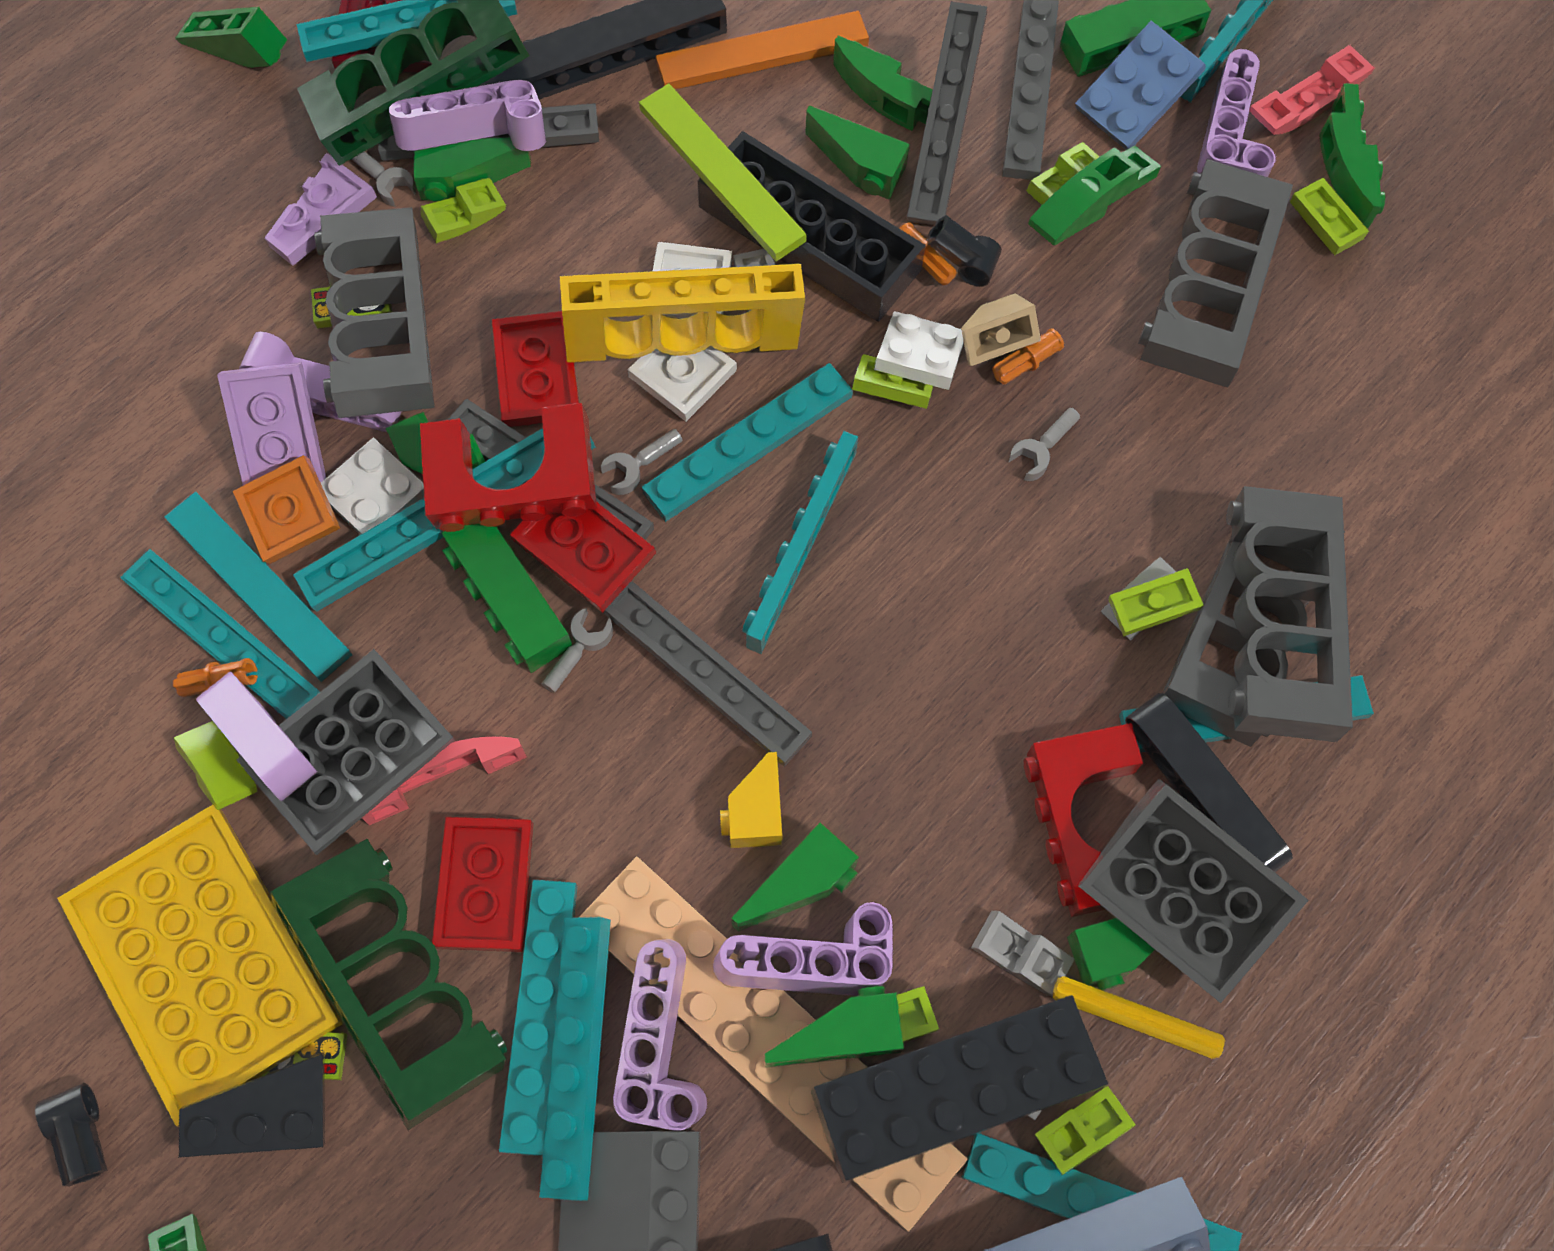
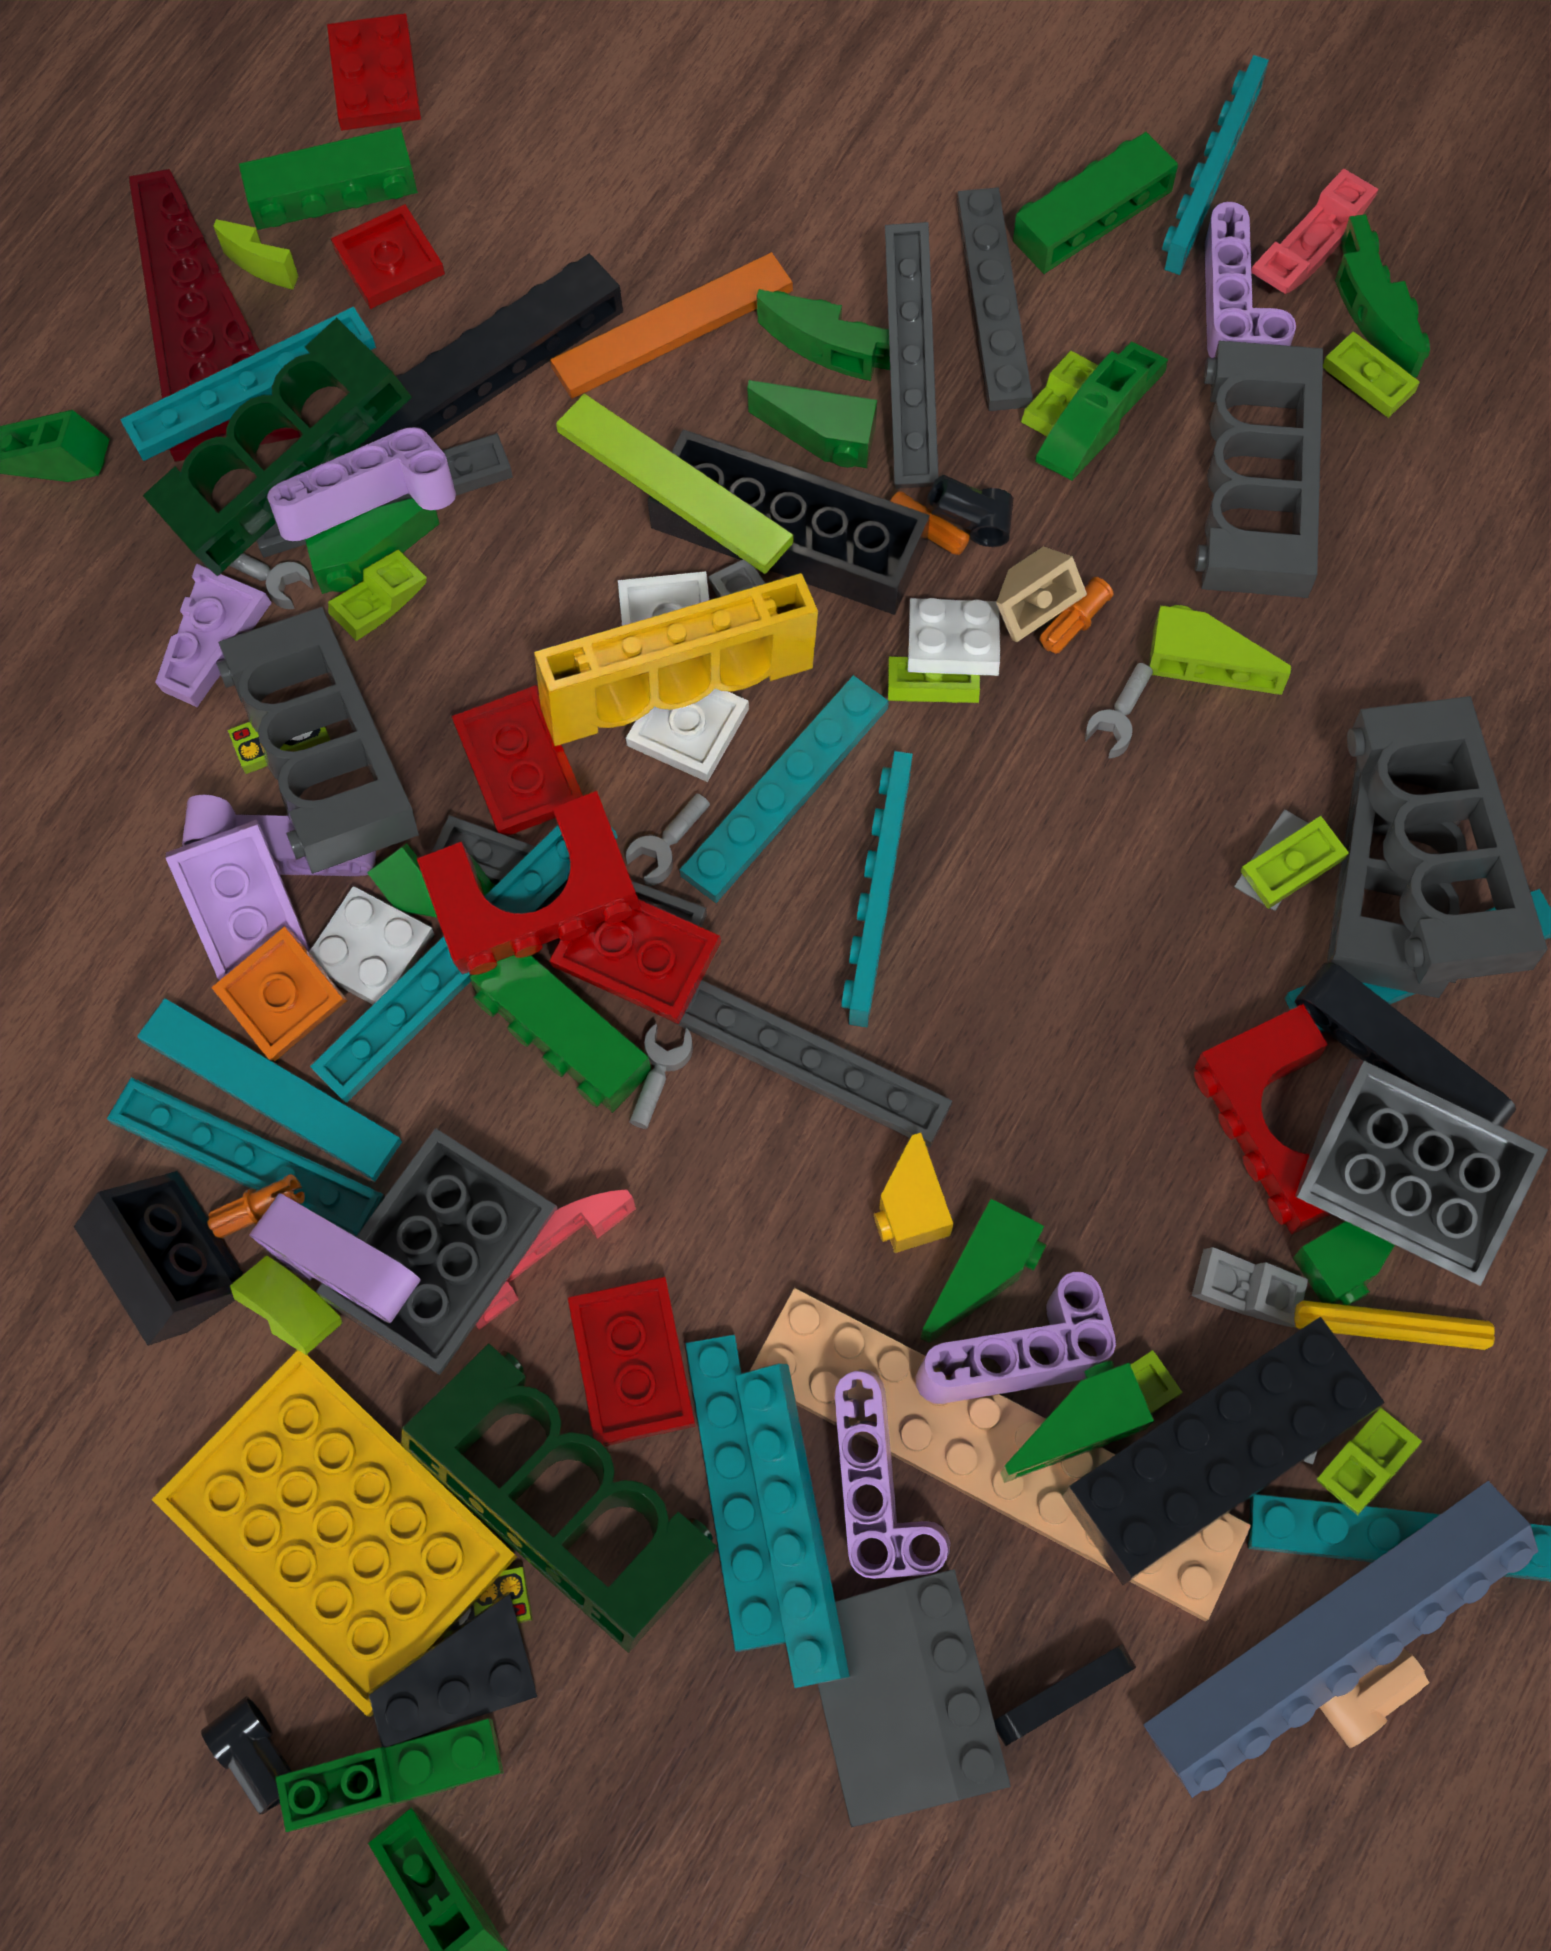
camera: 10 degrees left, 0 degrees up
medium blue plate [1075,21,1205,150] -> none
none -> black slope [74,1171,243,1346]
none -> green slope [276,1718,504,1832]
none -> lime slope [1149,605,1291,695]

